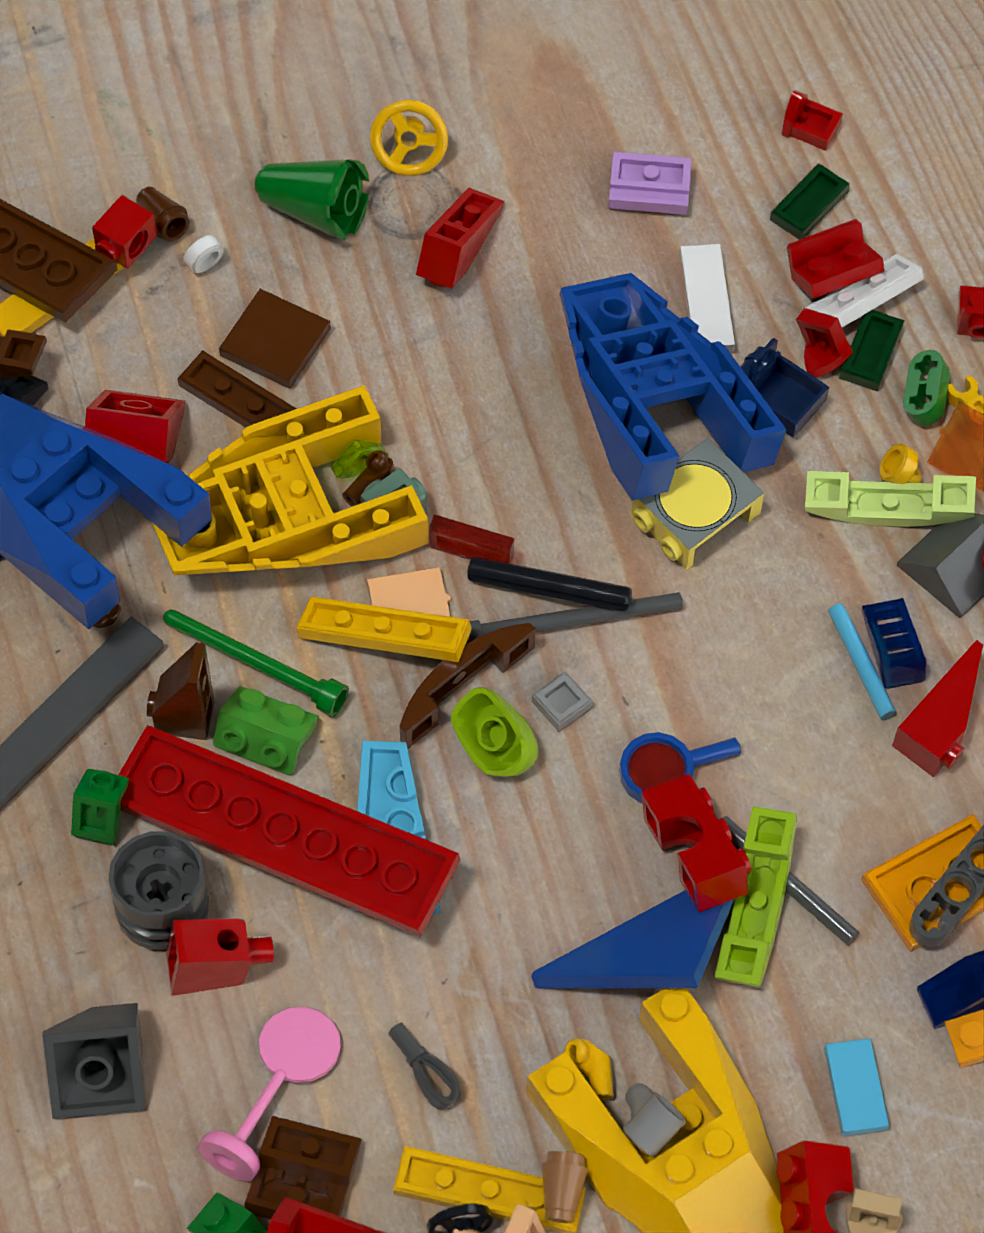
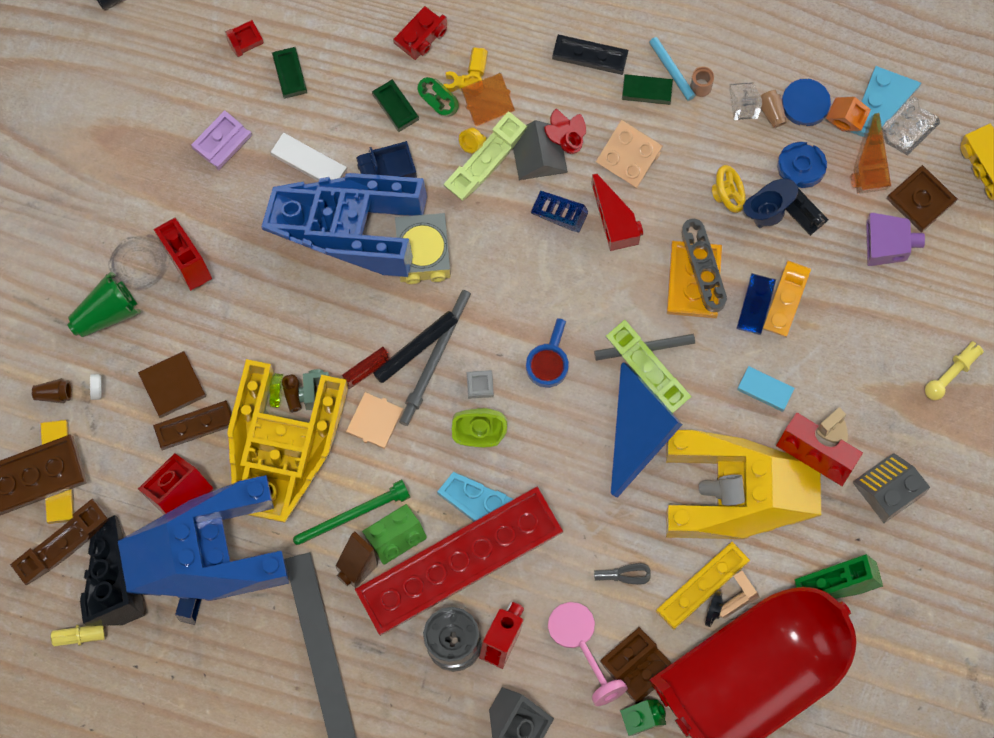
camera: 55 degrees left, 10 degrees up
green bracket [71,769,128,845] -> none
red brick [92,195,157,269] -> none
yellow tile [296,596,472,662] -> none
yellow piece [370,100,448,176] -> none
reddish brown slope [399,623,536,749] -> none
medium nougat cone [542,1151,588,1223] -> none
yellow arm [564,1038,614,1102] -> none
red arch [641,773,751,913] -> none
red bracket [787,219,885,299] -> none
red tile [796,308,853,378] -> none
white tile [805,254,924,327] -> none
medium azure bar [828,603,897,720] -> none

